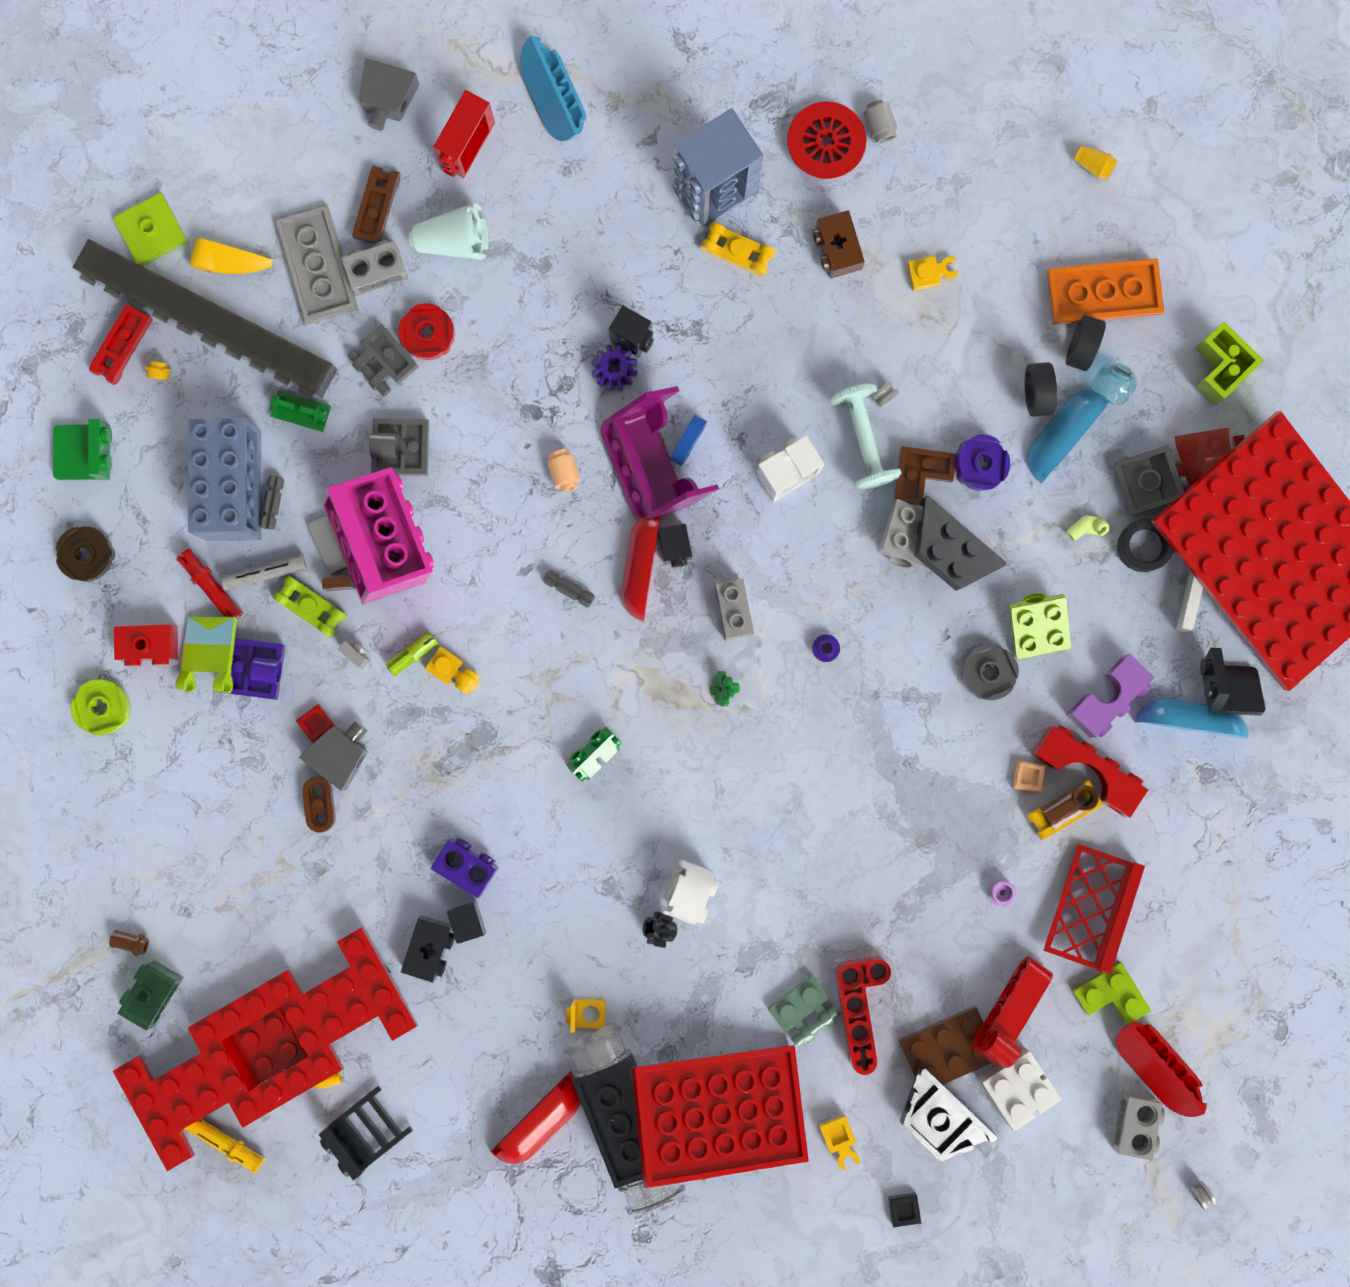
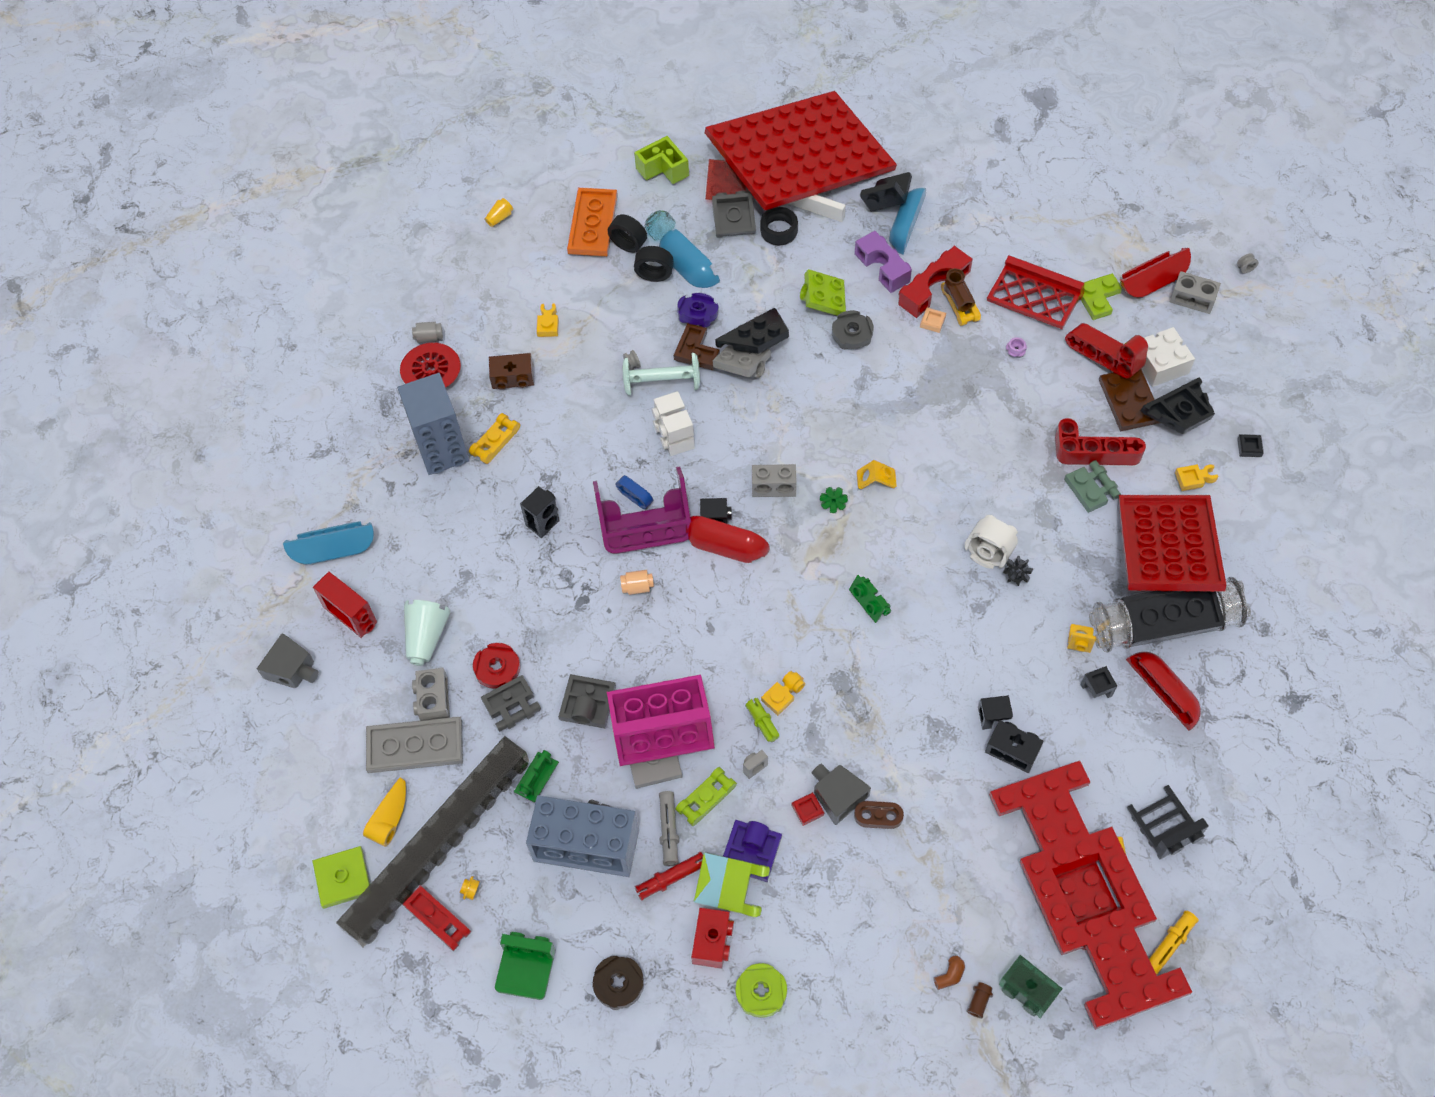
camera: 75 degrees left, 25 degrees down
reddish brown tile [322,576,355,591] -> none
reddish brown plate [352,165,401,244] -> none
dark purple brick [430,837,499,898] -> none
dark grey axle [543,570,595,607] -> none
dark purple gear [591,344,638,392] -> none
dark purple plate [812,634,840,662] -> none
yellowish green arm [1065,515,1109,542] -> none
none -> yellow bracket [857,460,897,489]
none -> dark orange arm [933,955,965,990]
none -> black panel [1080,666,1117,698]

